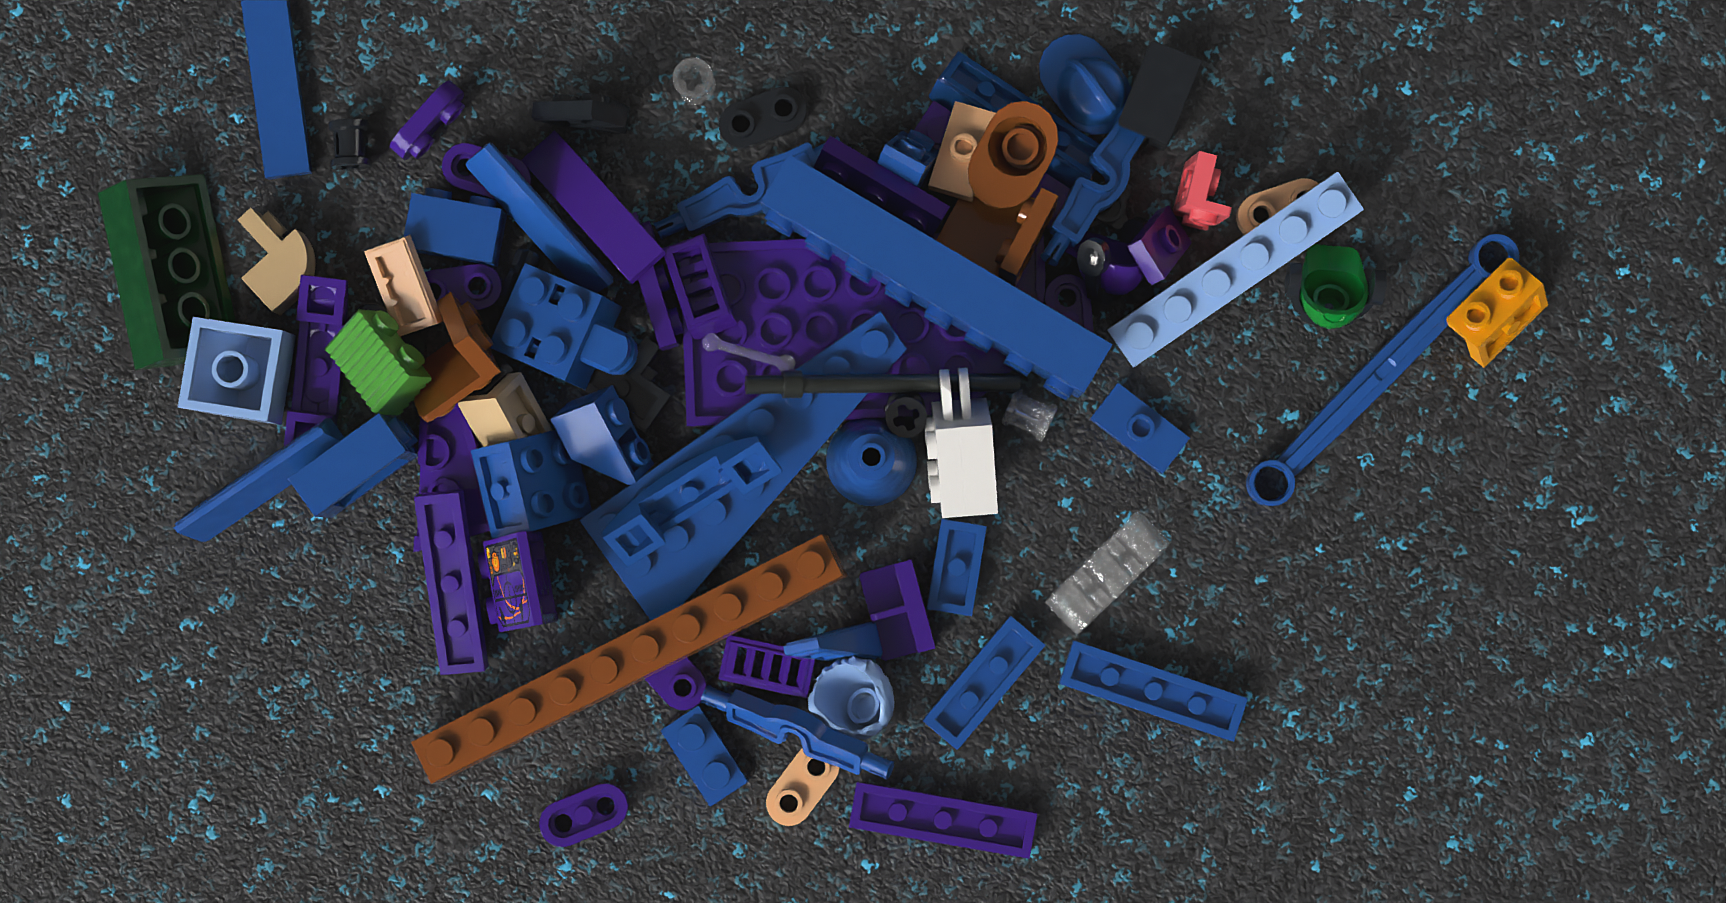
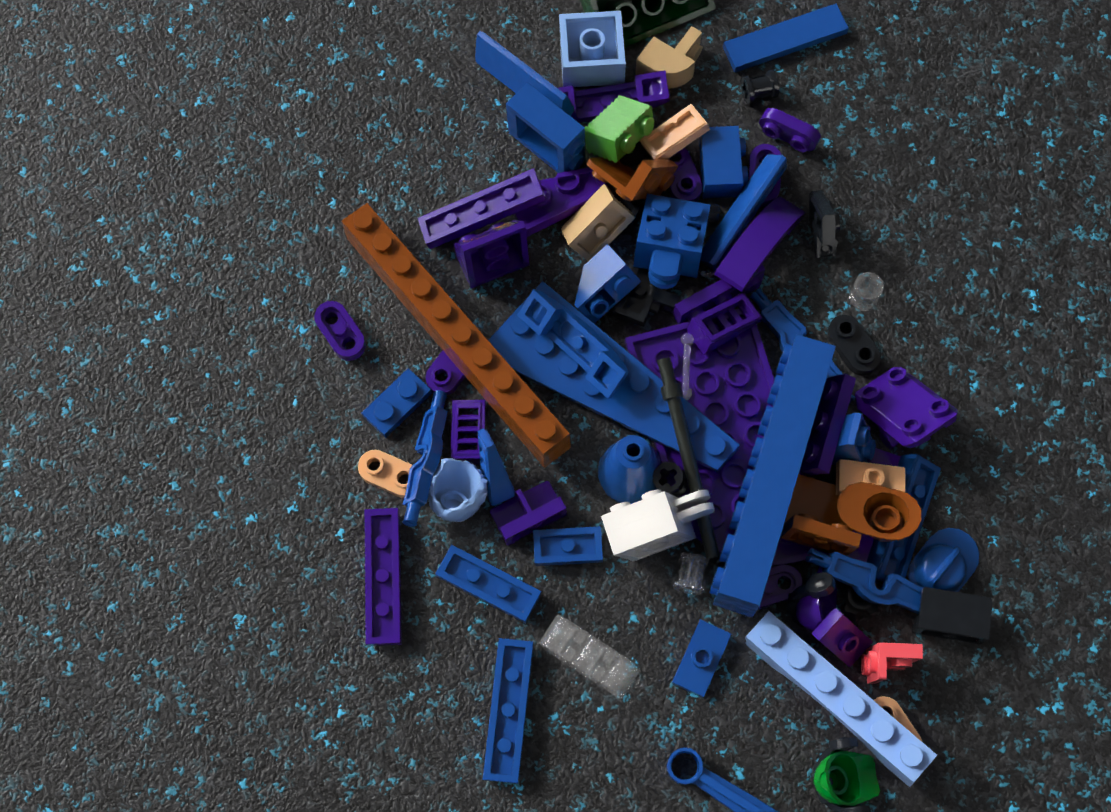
camera: 75 degrees right, 15 degrees down
blue bracket [471,430,592,539] -> none
none -> dark purple shield [855,367,957,449]

